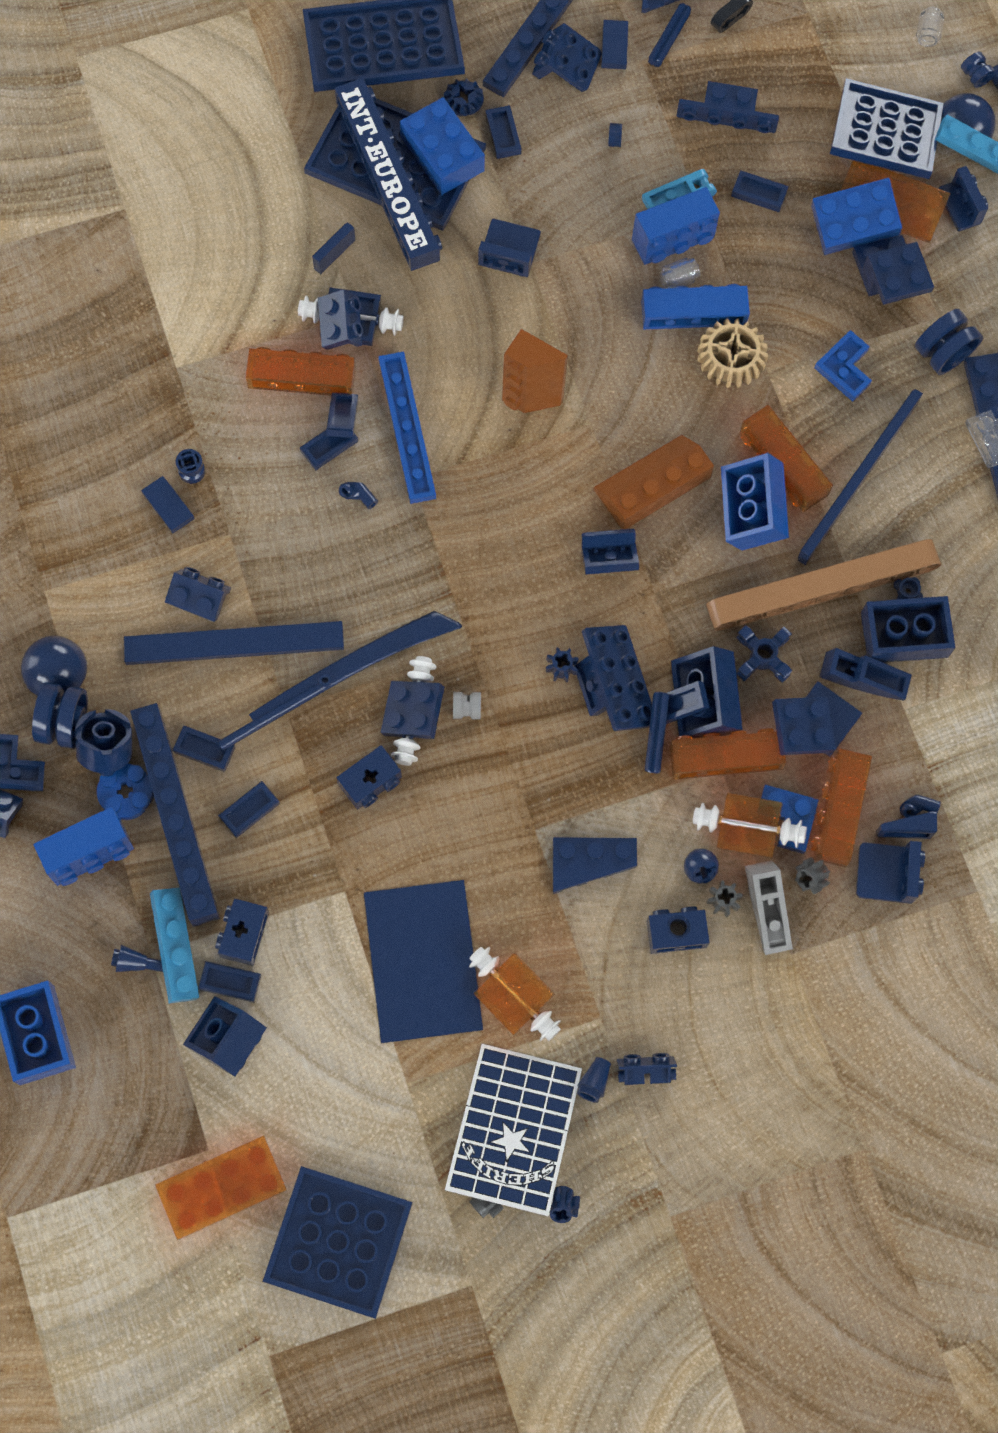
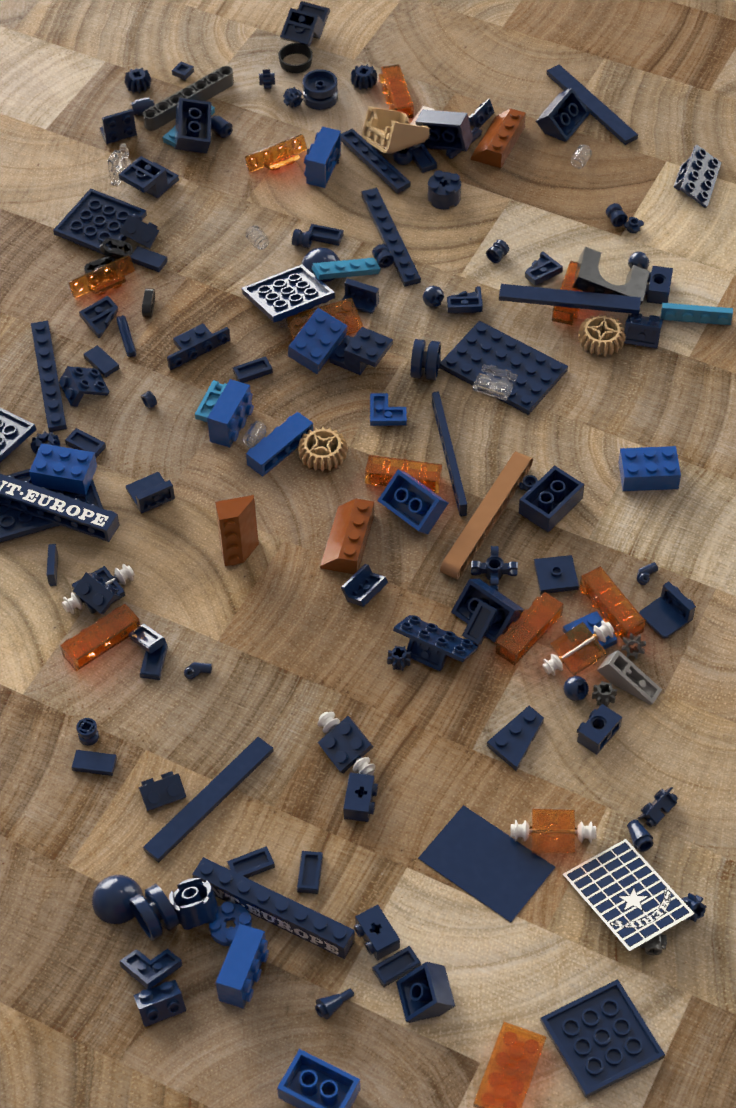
camera: 40 degrees left, 20 degrees down
dark azure plate [150,888,199,1004] -> none
dark blue piece [217,611,462,751] -> none
blue plate [378,351,436,504] -> none
light grey wheel [453,692,481,720] -> none
dark blue axle [645,692,669,774] -> none
dark blue plate [772,697,836,755] -> none
dark blue slope [819,648,912,701] -> none
dark blue slope [876,811,937,839] -> none

